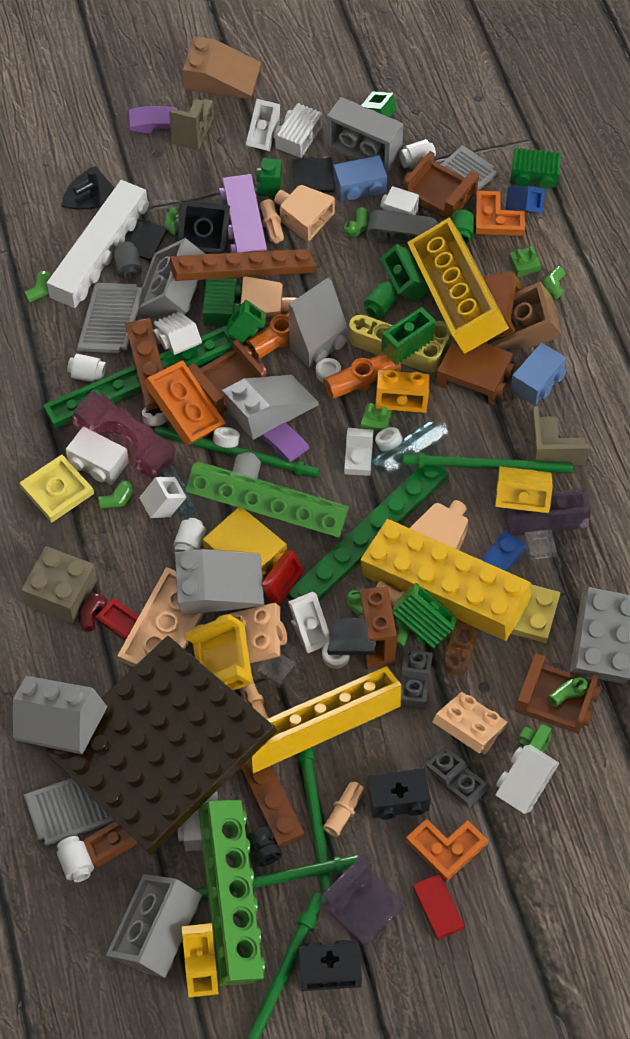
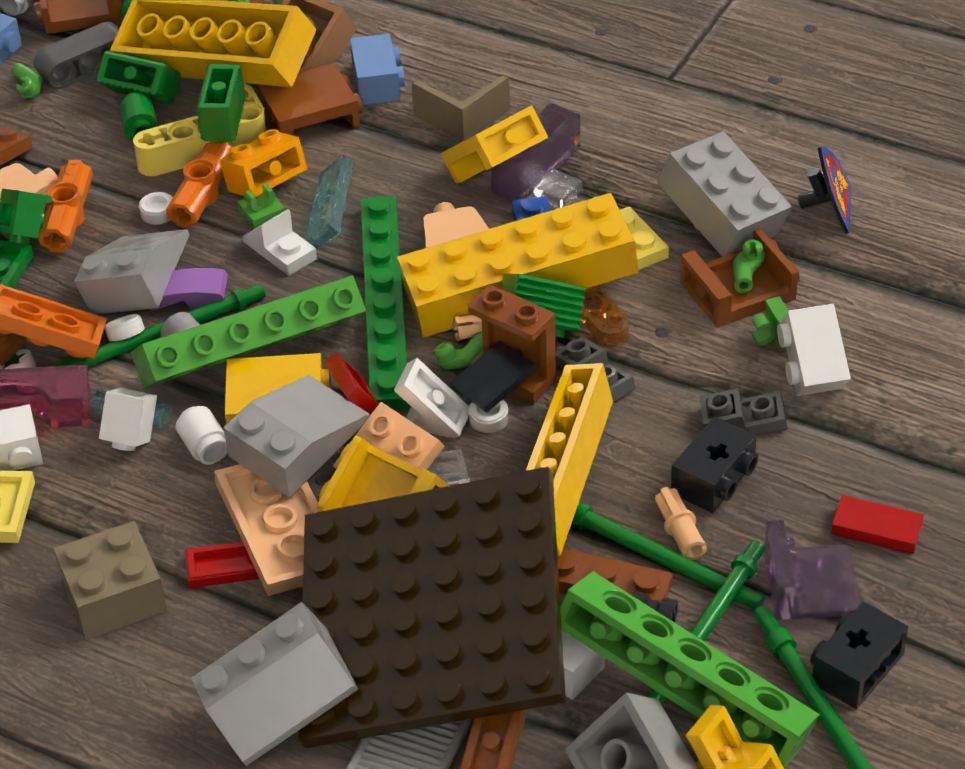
camera: 45 degrees left, 15 degrees down
dark red arm [80,593,107,632] -> none
bright green arm [99,481,134,509] -> none
dark orange panel [188,339,267,414] -> none
light grey slope [289,278,348,368] -> none
white tile [375,427,402,451] -> none
white brick [380,186,419,215] -> none
green bar [402,452,573,473] -> none
orange plate [406,819,488,882] -> none
light nougat plate [433,692,508,754] -> none

